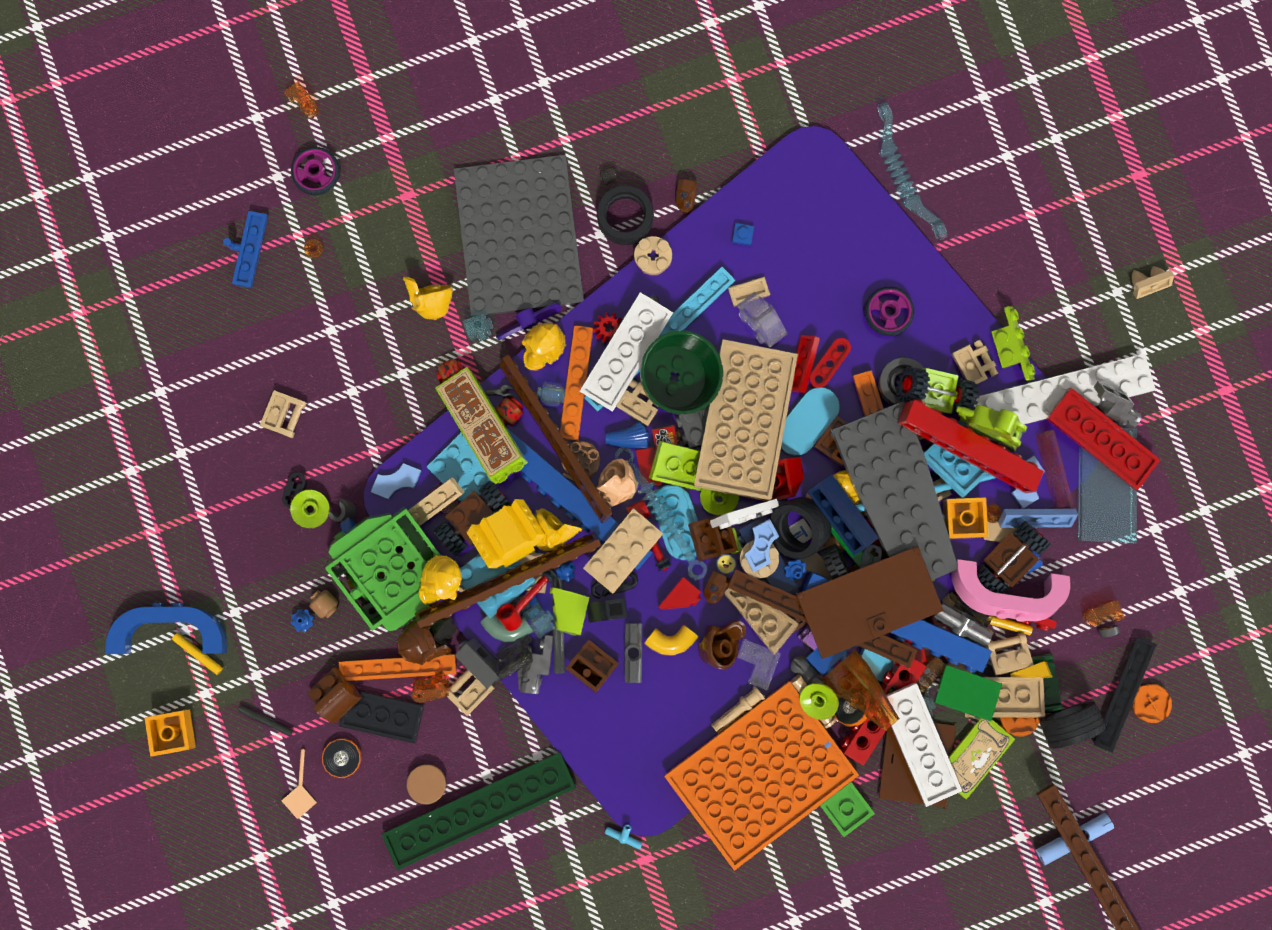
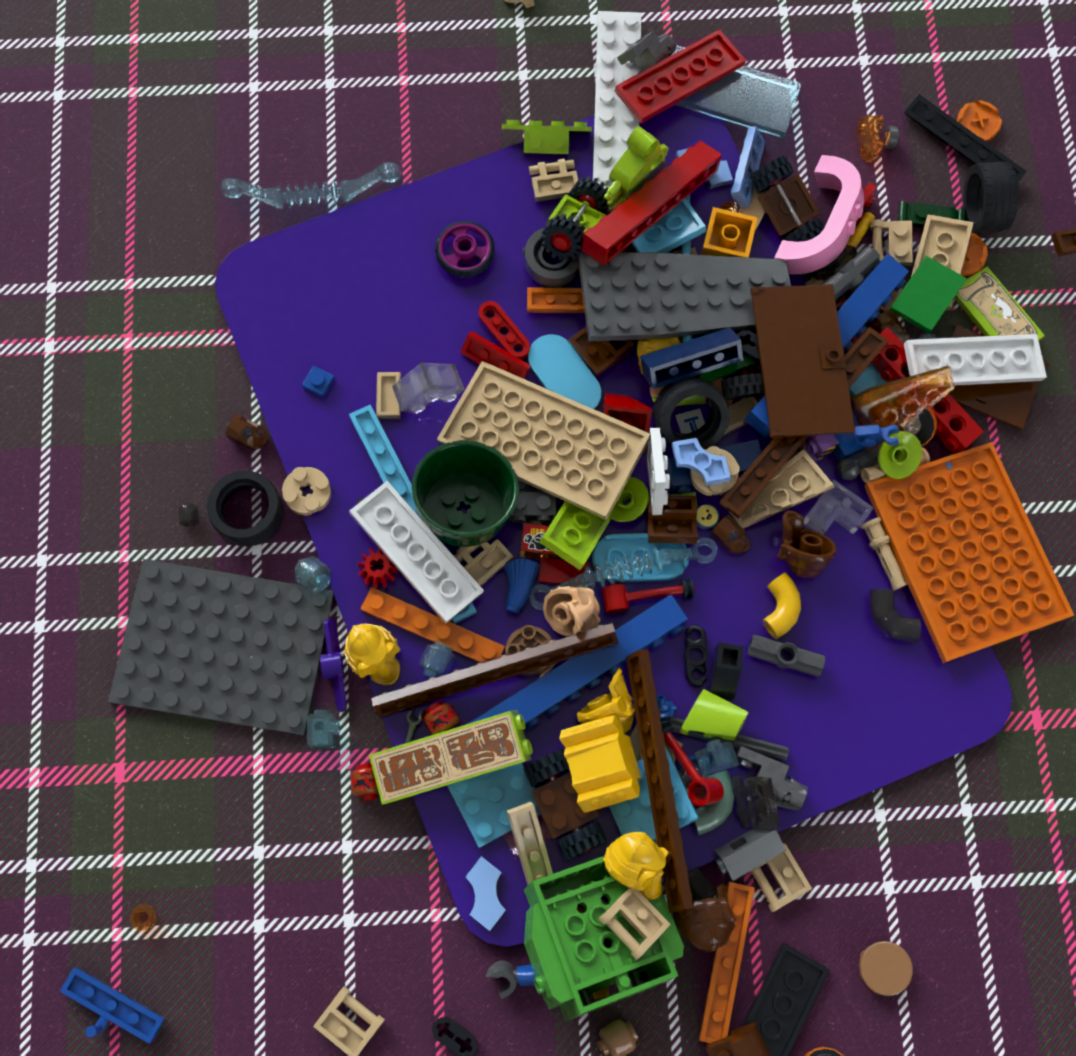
camera: 80 degrees left, 10 degrees down
lime dish [290,490,329,528] -> none
magenta wheel [291,147,340,195] -> none
dark green plate [381,752,576,870] -> none
yellow head [403,276,453,320] -> none
clear orange leg [412,670,450,703] -> none
reddish brown brick [565,639,619,693] -> none
tan plate [583,508,663,593] -> none
medium azure piece [605,825,643,849] -> none
red slope [659,577,701,610] -> none
blue plant [784,559,807,580] -> none
bright green plate [820,782,875,837] -> none
yellow piece [1010,661,1053,678] -> none
clear pink slope [1036,430,1073,509] -> none
none -> clear light blue head [294,556,331,593]
none -> tan plate [598,888,671,960]
none -> blue plate [854,425,899,447]
none -> clear smoke cylinder [869,589,921,643]

